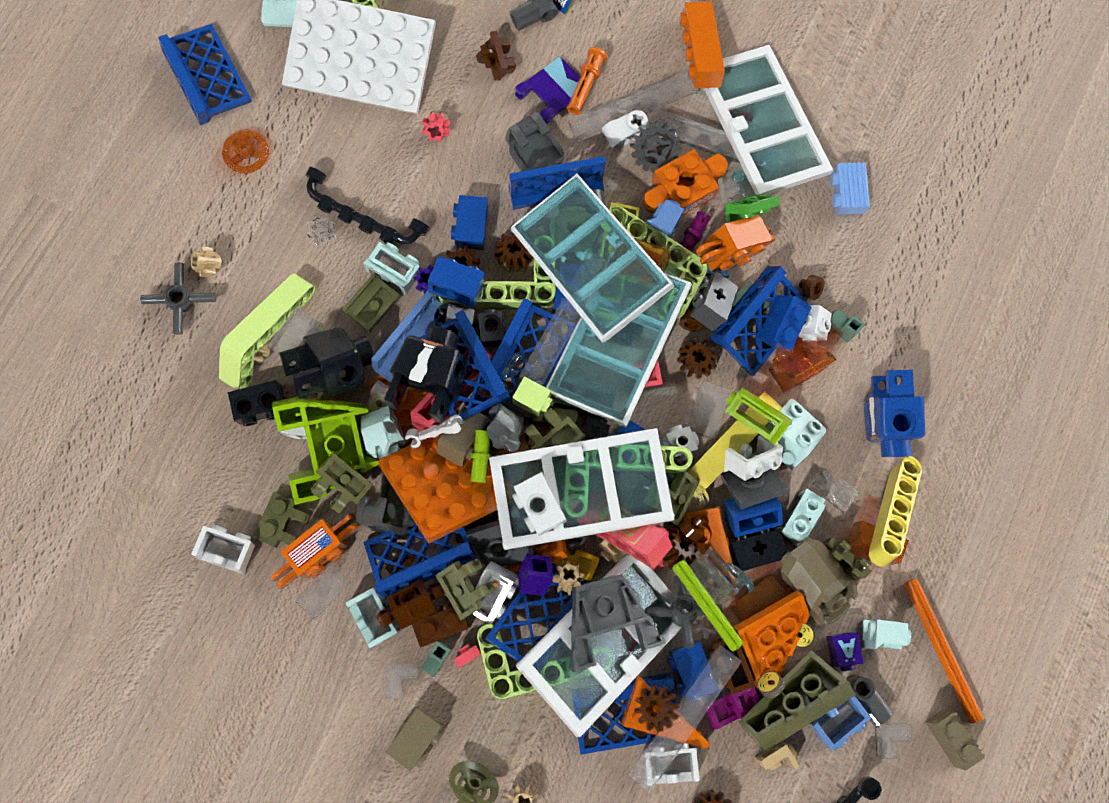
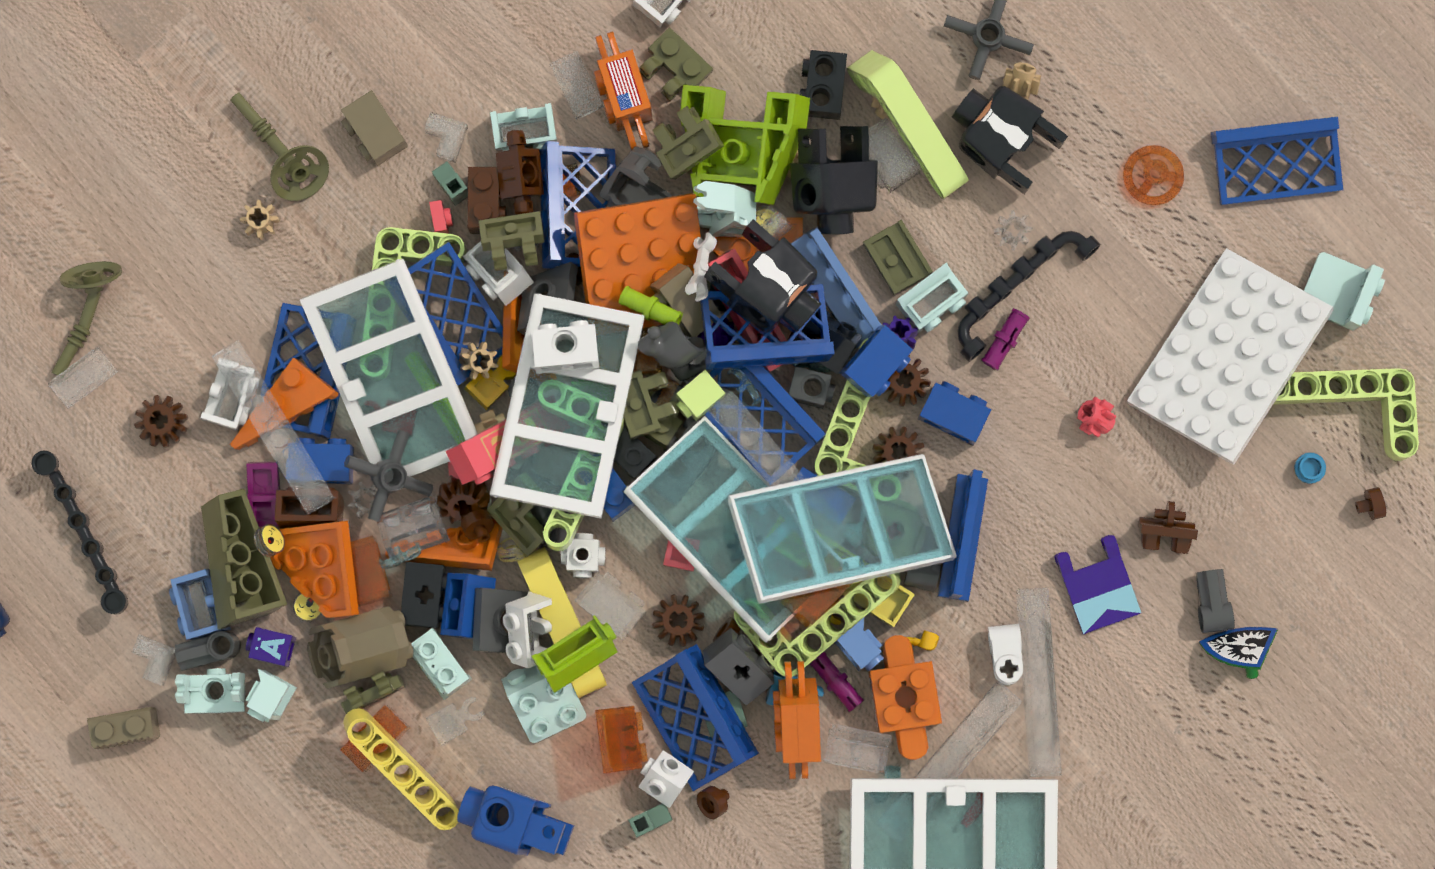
camera: 120 degrees right, 5 degrees up
dark grey piece [505,111,564,171] -> none
dark purple brick [517,554,553,595] -> none
orange pin [567,47,608,115] -> none
dark grey wing [571,574,666,672] -> none
dark grey gear [630,121,682,173] -> none
reddish brown gear [634,685,680,732] -> none
lime axle [673,560,743,651] -> none
orange brick [680,1,725,89] -> none
bright green bracket [725,195,779,223] -> none
tan bracket [755,742,800,771] -> none
blue brick [757,295,812,351] -> none
orange axle [904,579,983,723] -> none
none -> light aqua piece [175,668,246,714]
none -> yellow hand [907,630,939,651]
none -> black piece [952,86,1068,195]
none -> magenta pin [981,308,1030,371]

